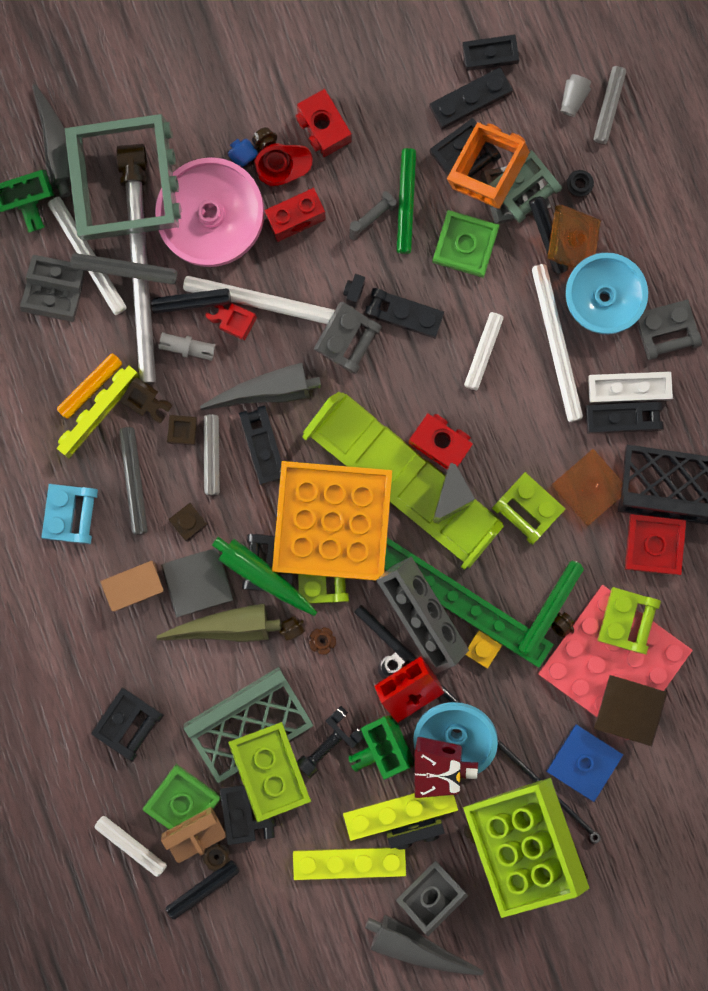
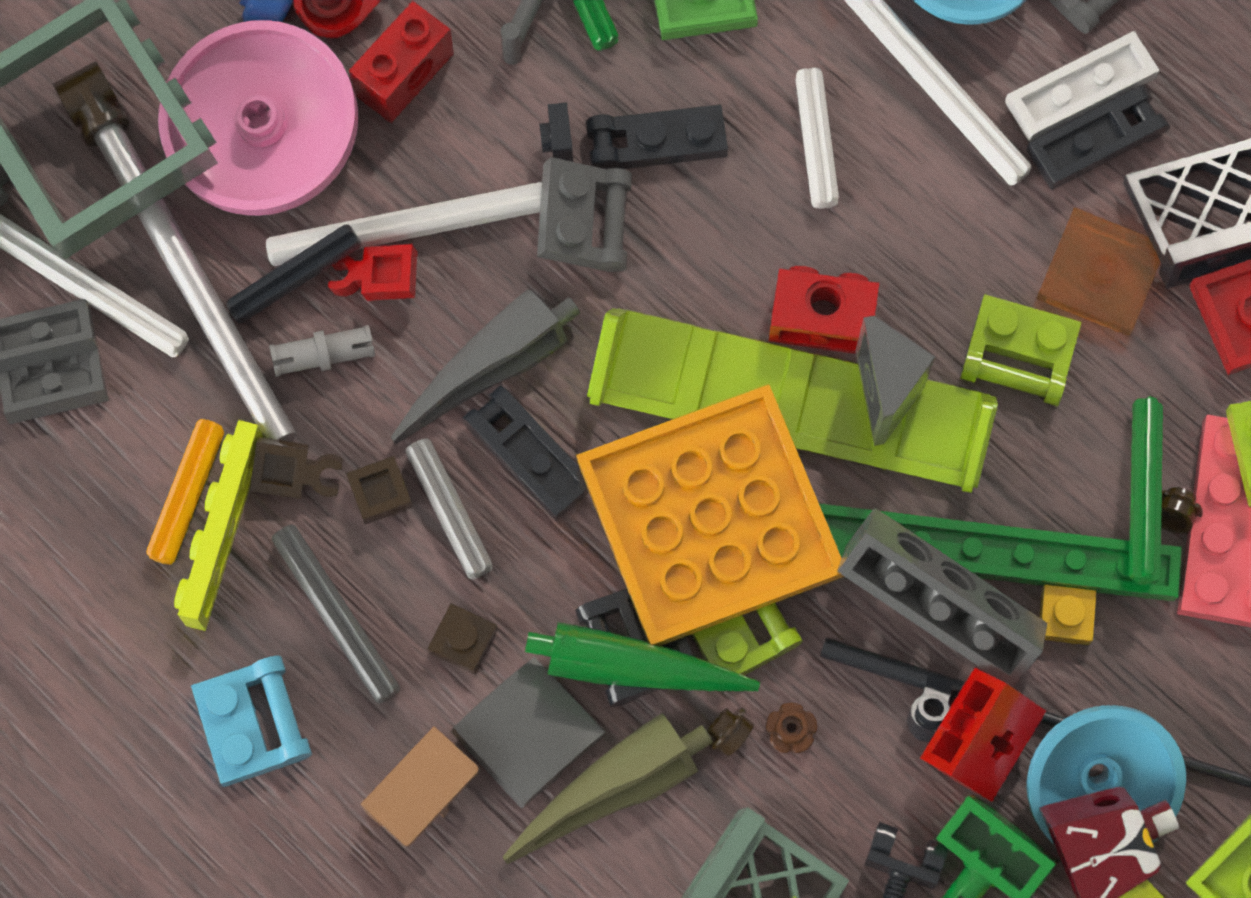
camera: 25 degrees left, 10 degrees down
dark grey axle [71,253,177,284] -> none

